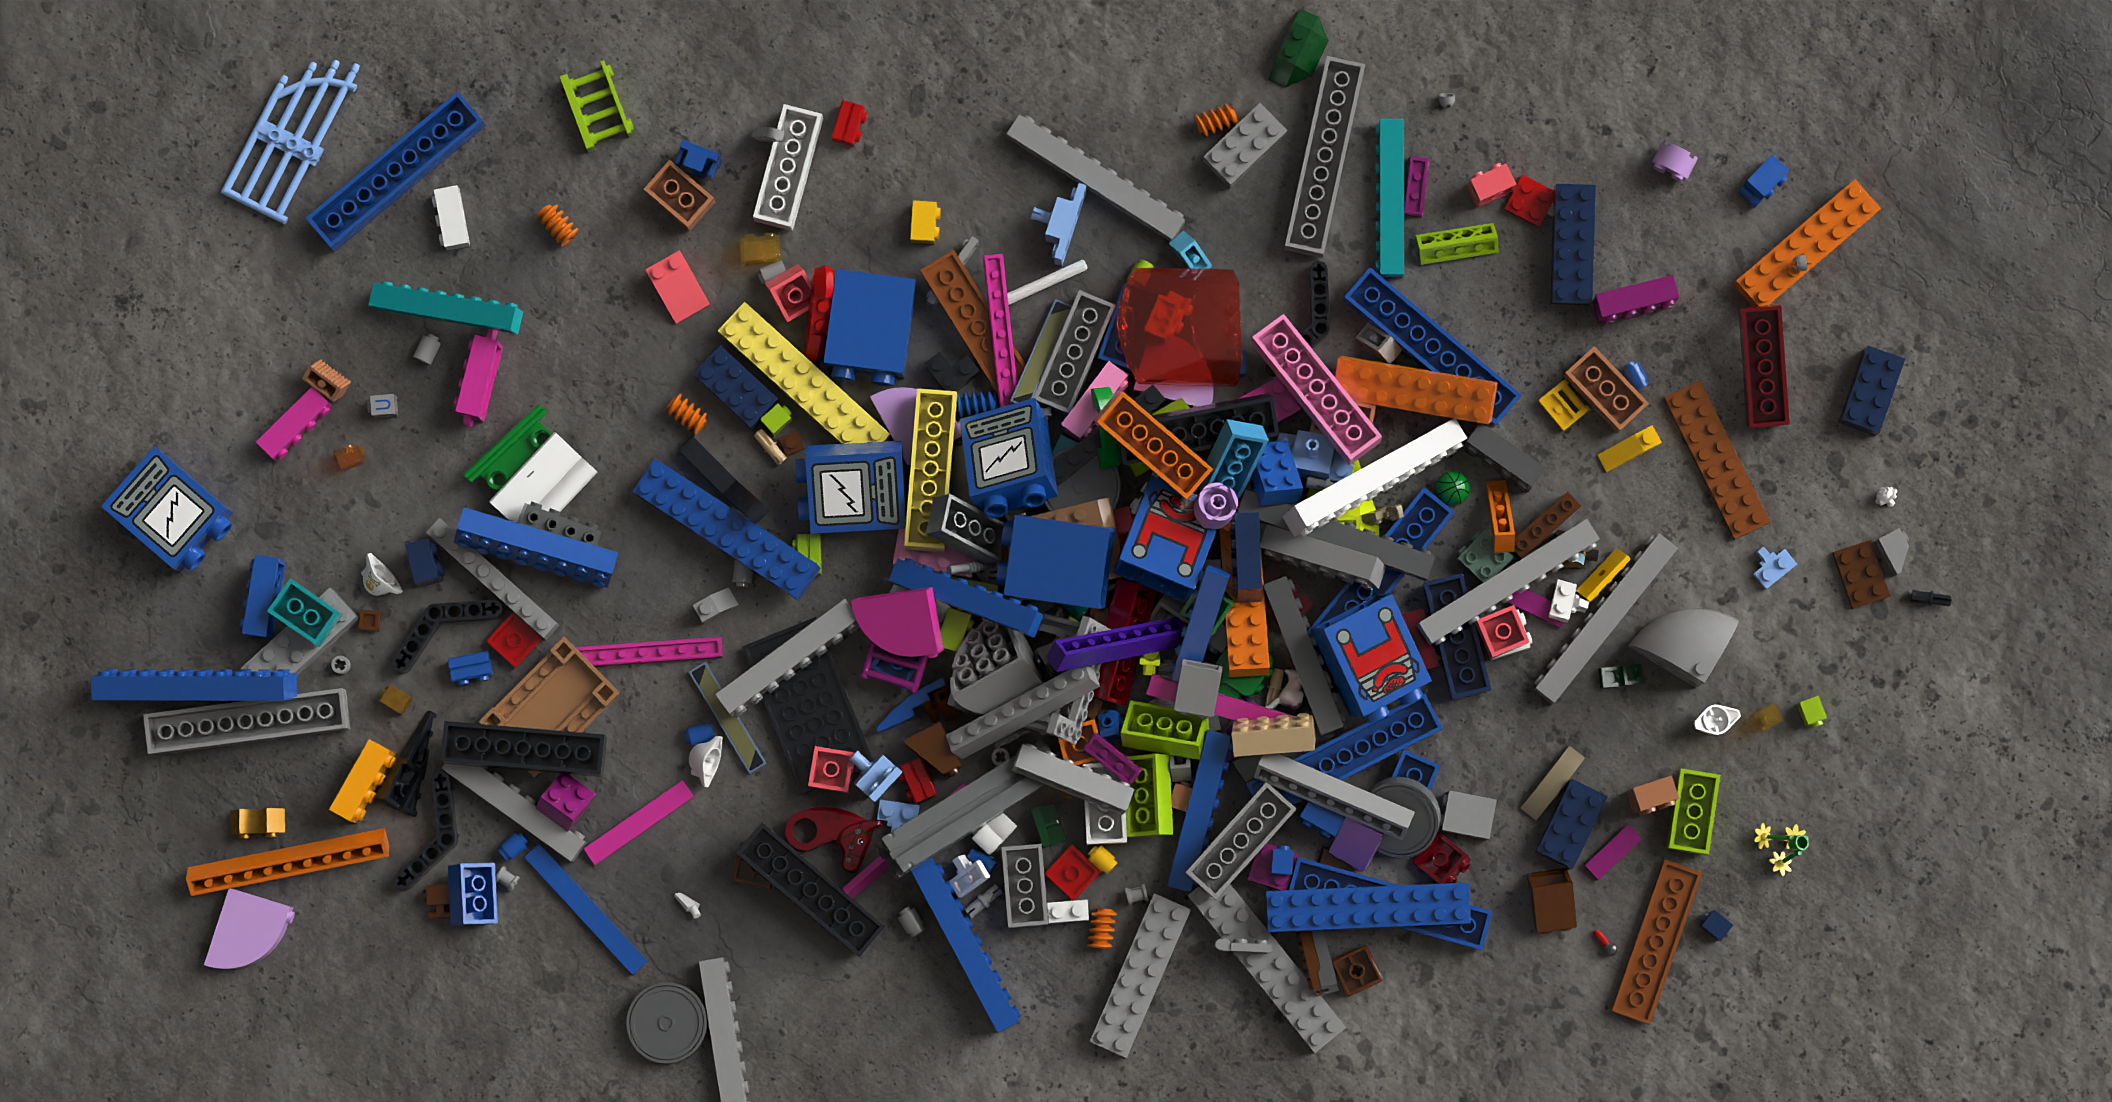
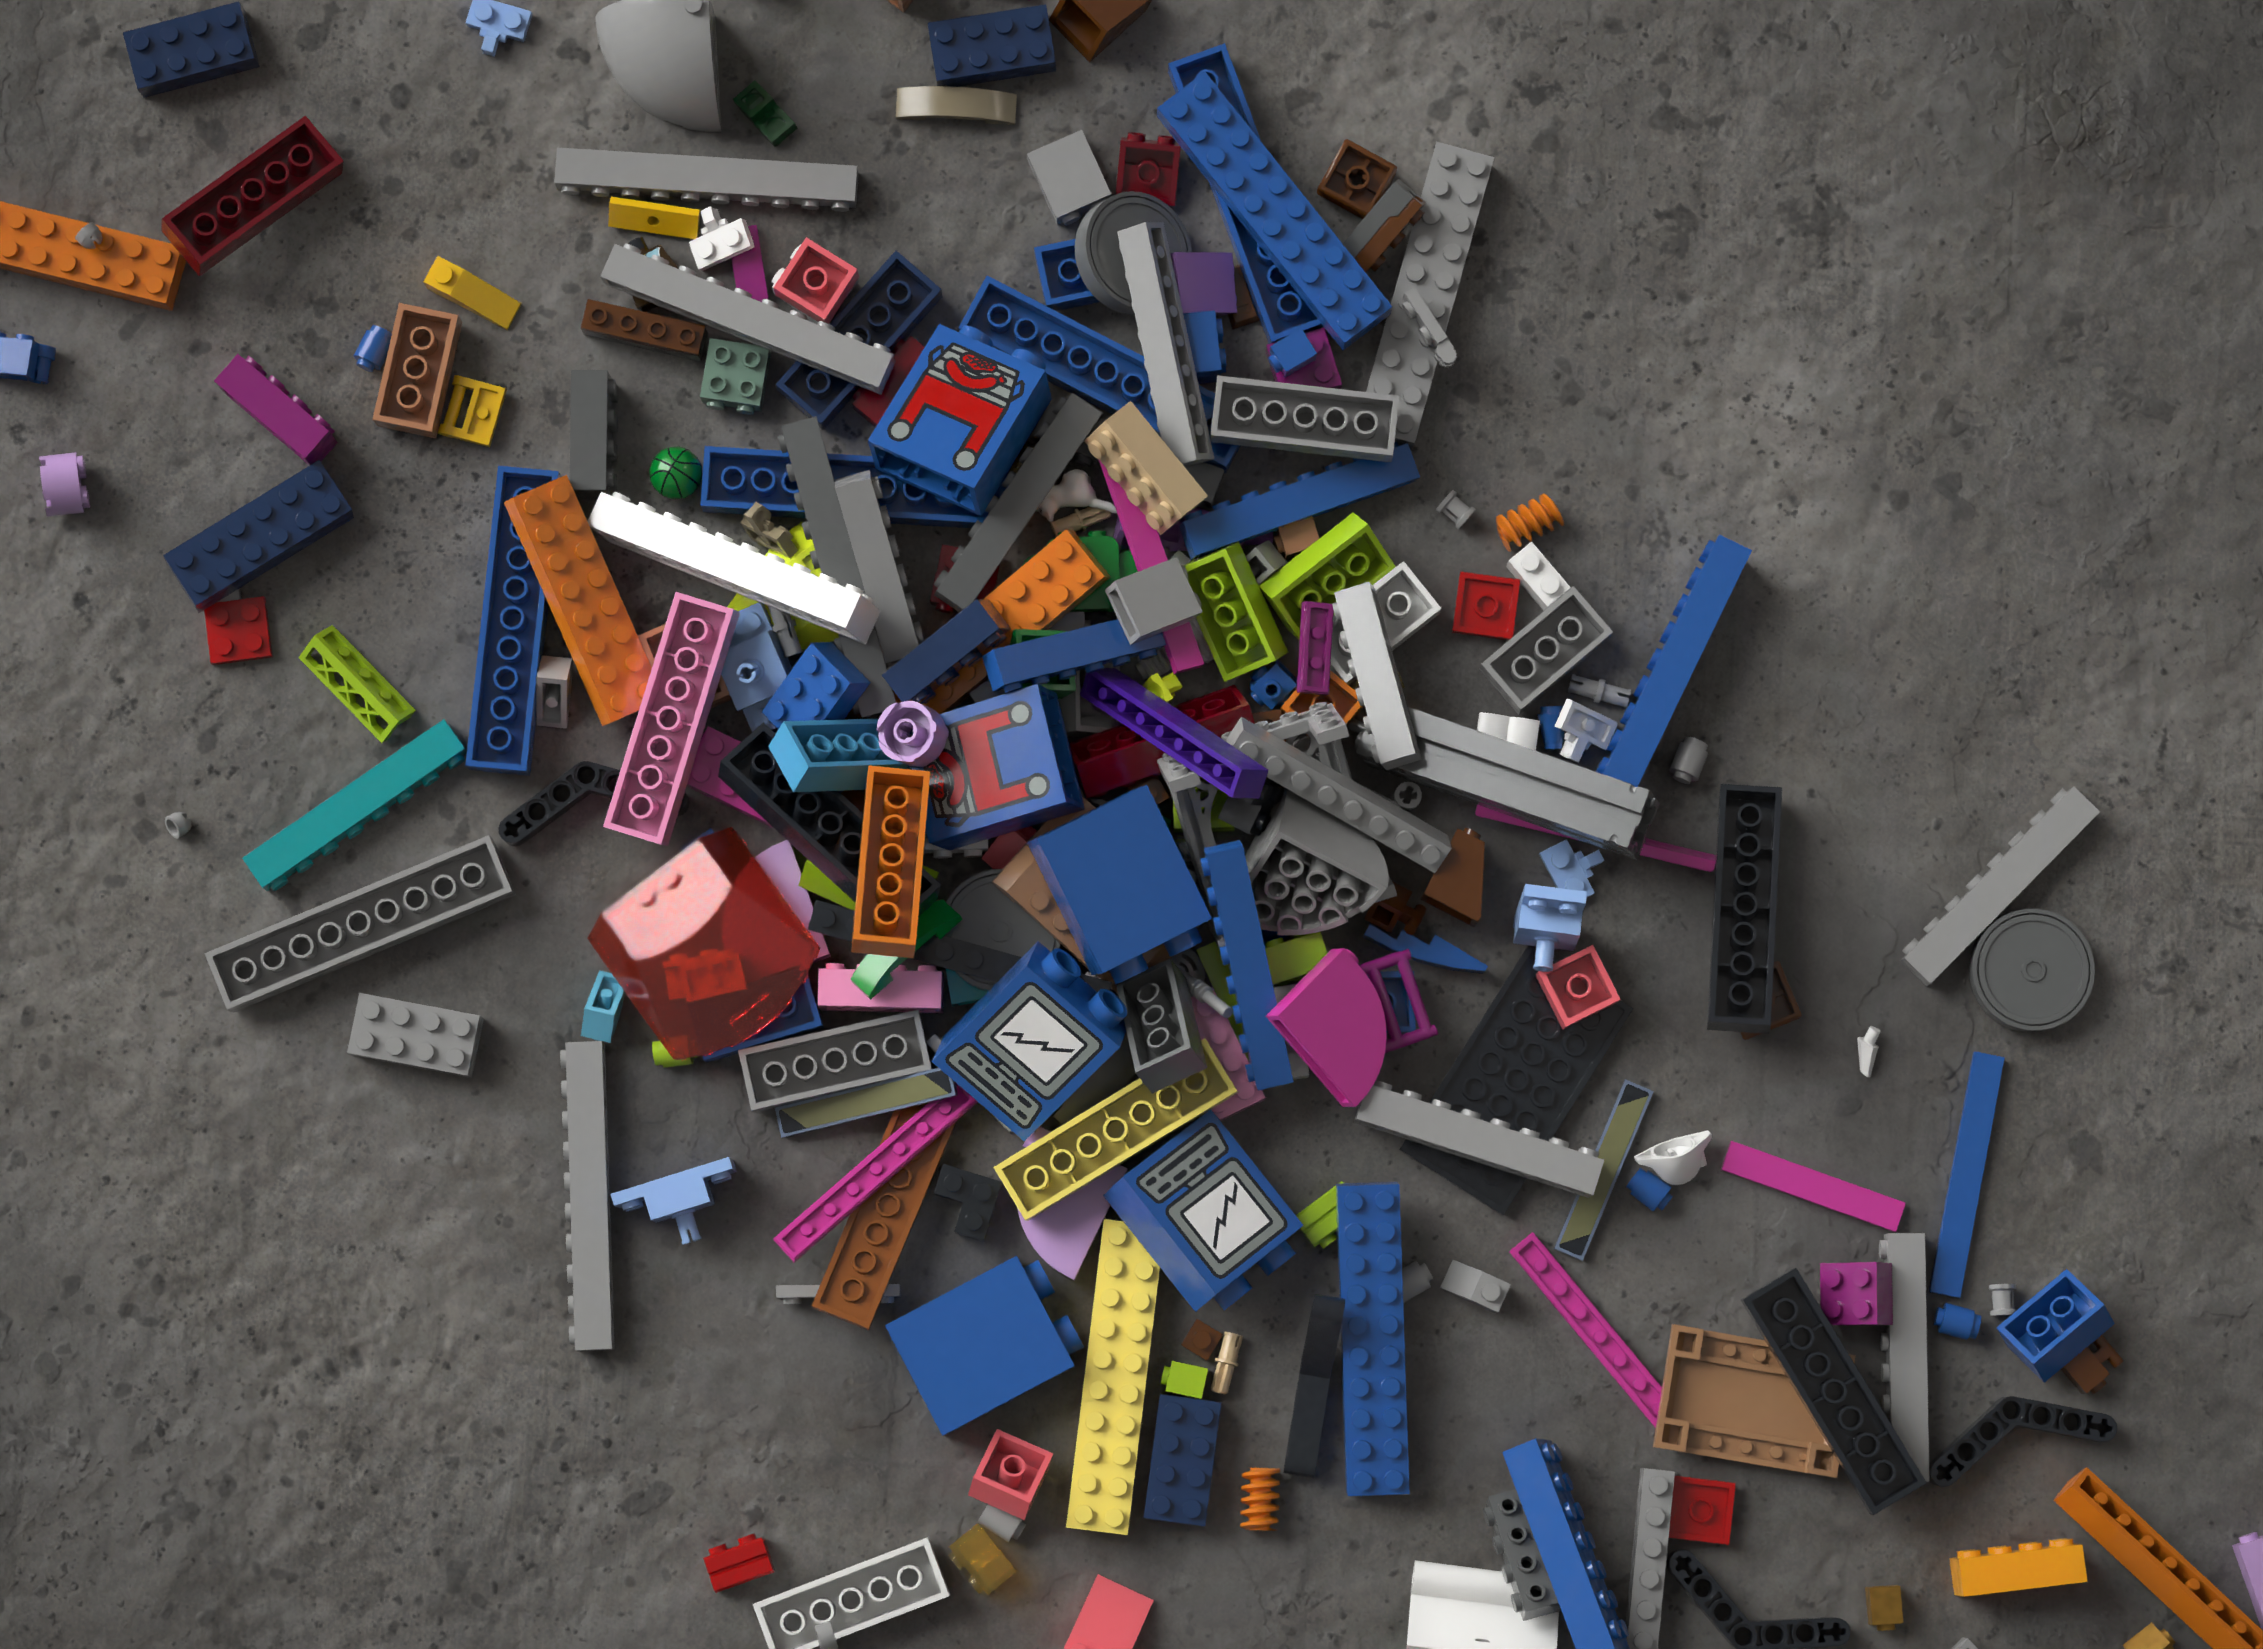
camera: 130 degrees left, 0 degrees up
black wedge [375,711,437,817] -> none
blue brick [448,651,494,686] -> none
dark red animal [785,807,883,873] -> none
red brick [804,265,834,363] -> none
red brick [899,758,938,804] -> none
yellow brick [910,201,941,244] -> none
blue piece [957,391,997,418] -> none
white axle [1007,260,1087,305] -> none
dark green panel [1031,803,1066,848] -> none
yellow brick [1088,845,1117,874] -> none
light grey brick [1090,893,1191,1058] -> none
orange piece [1194,102,1238,137] -> none
dark green wedge [1268,9,1329,87] -> none
magenta tile [1404,156,1429,217] -> none
coral brick [1467,163,1517,208] -> none
orange slope [1486,480,1515,553] -> none
dark orange plate [1663,380,1770,540] -> none

